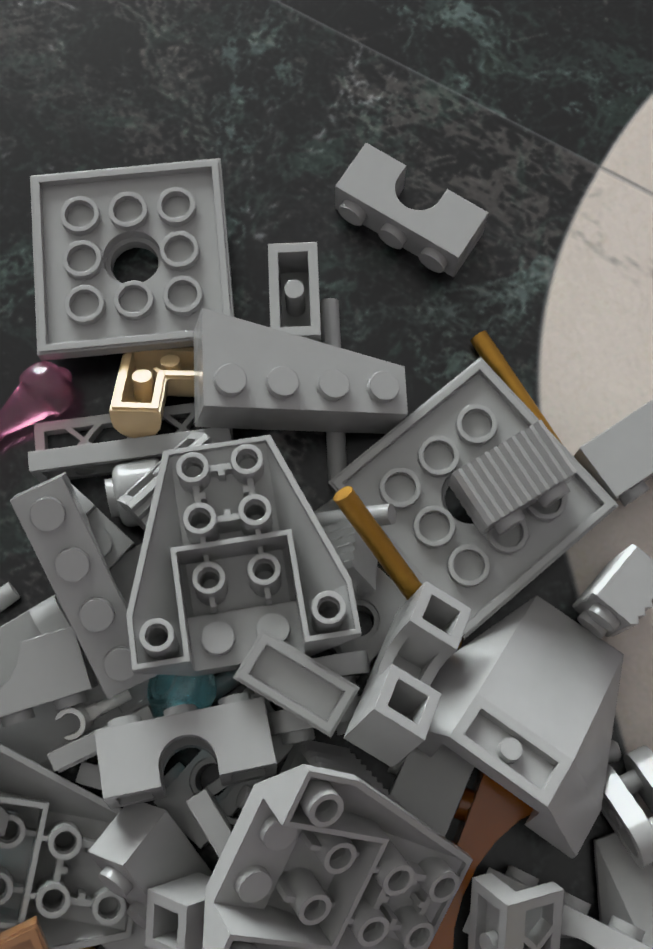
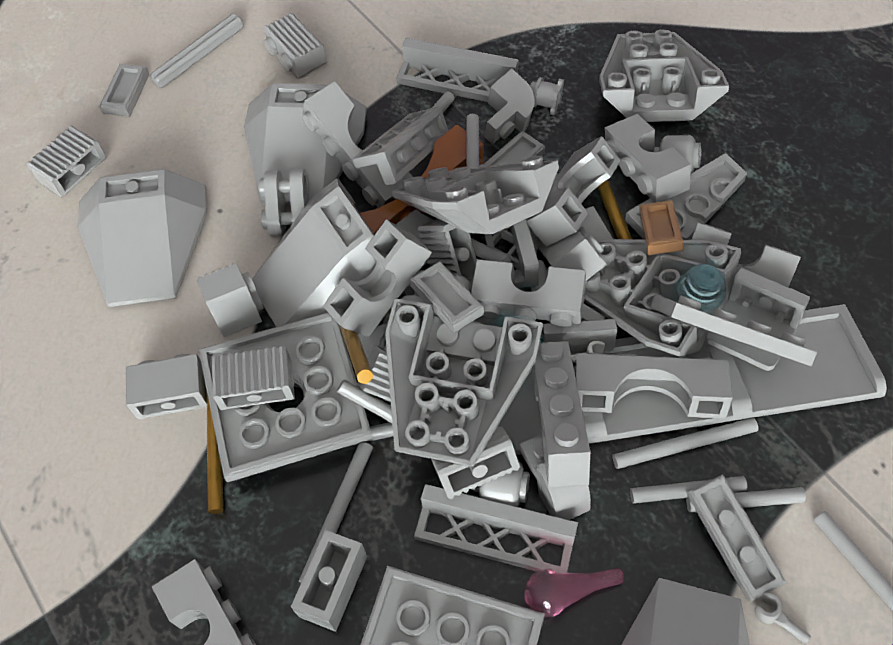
camera: 155 degrees left, 15 degrees down
tan brick [109,347,194,438] -> none
light grey wedge [193,308,408,434] -> none

